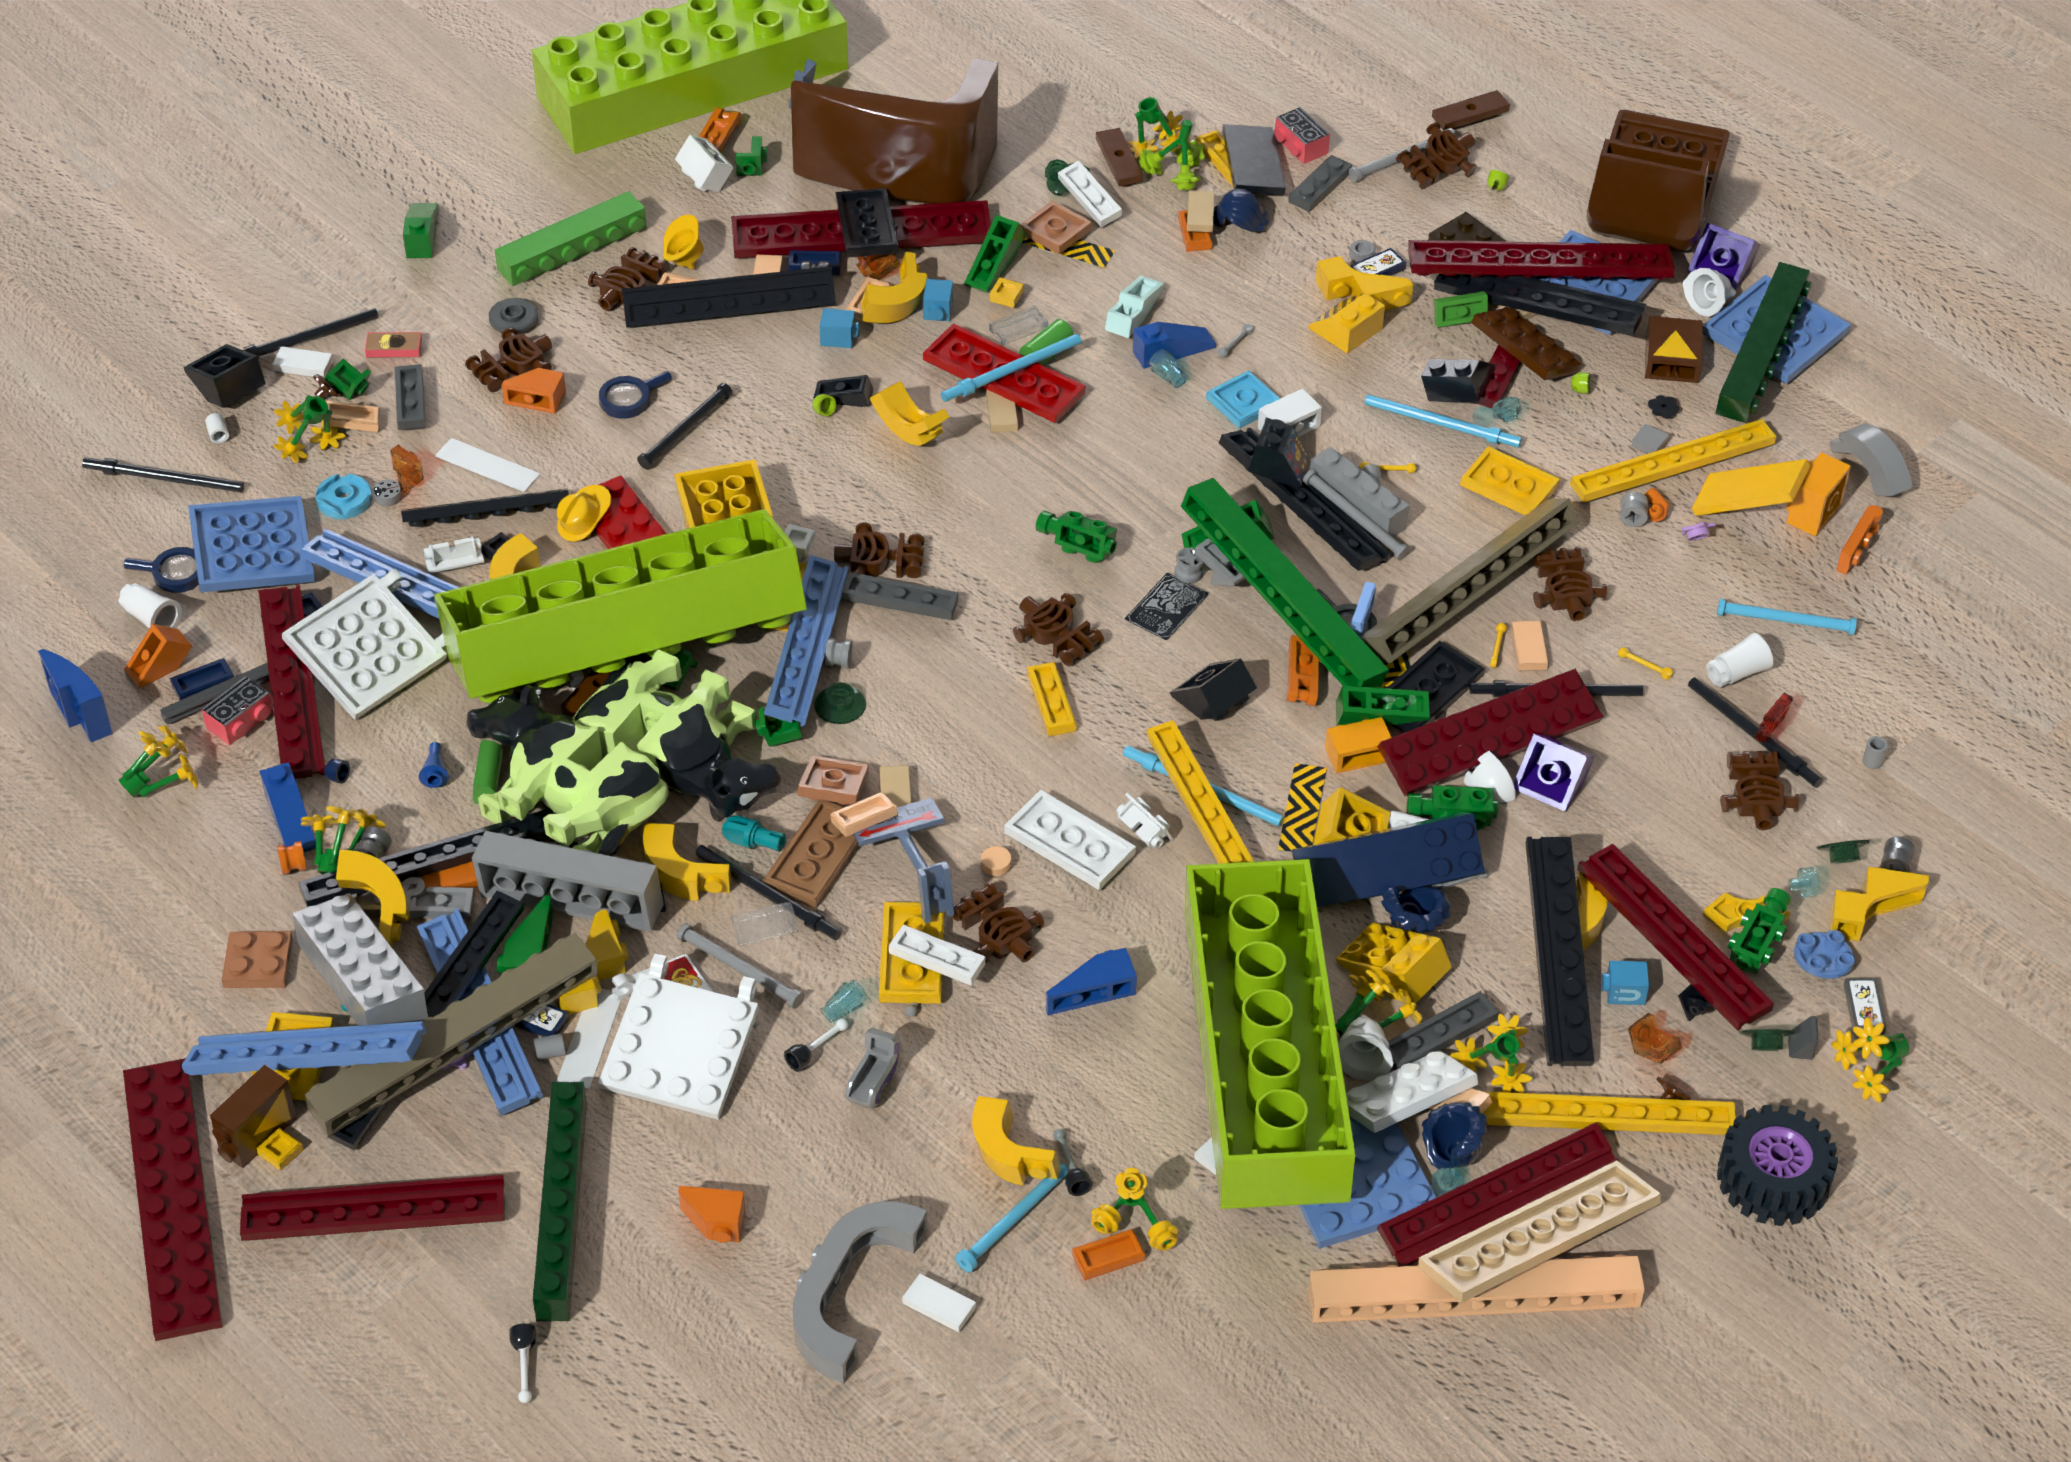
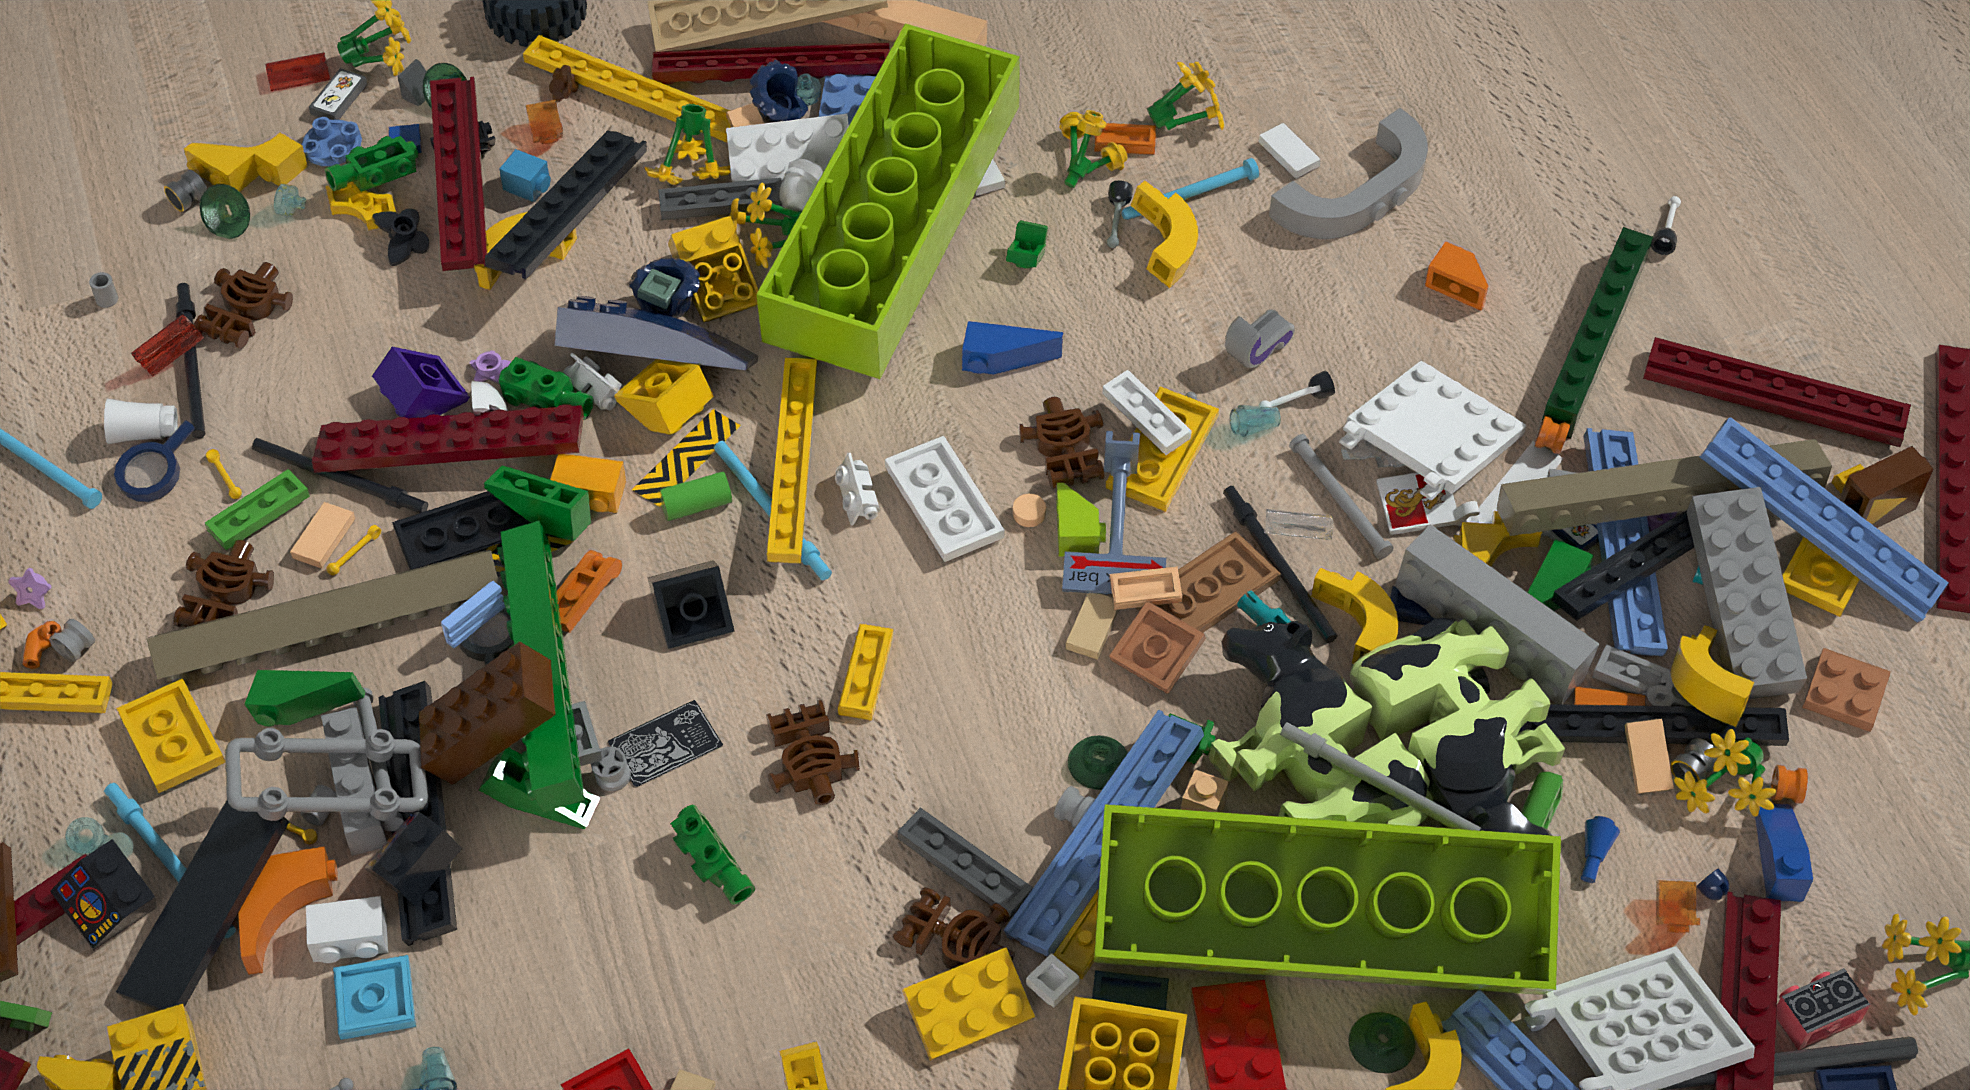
camera: 155 degrees left, 5 degrees up
none -> dark blue piece [114,420,195,502]
none -> black tile [116,800,289,1011]
none -> bright green plate [205,469,310,550]
none -> light grey bar [225,728,428,821]
none -> orange arch [238,847,338,975]
none -> green slope [244,670,366,727]
none -> clear red tile [265,52,330,91]
none -> black animal [372,208,429,266]
none -> blue tile [389,124,422,153]
none -> reddish brown brick [419,642,555,785]
none -> lavender plate [470,350,511,384]
none -> sand green tile [637,269,681,309]
none -> bright green brick [660,472,732,521]
none -> yellow plate [902,947,1035,1061]
none -> green bracket [1006,220,1048,269]
none -> lime slope [1056,483,1106,557]
none -> plant [1146,61,1224,131]
none -> light nougat brick [1181,769,1229,812]
none -> light grey bar [1280,722,1481,831]
none -> orange wheel [1534,416,1570,455]
none -> light nougat tile [1625,719,1674,795]
none -> clear orange bracket [1656,880,1700,933]

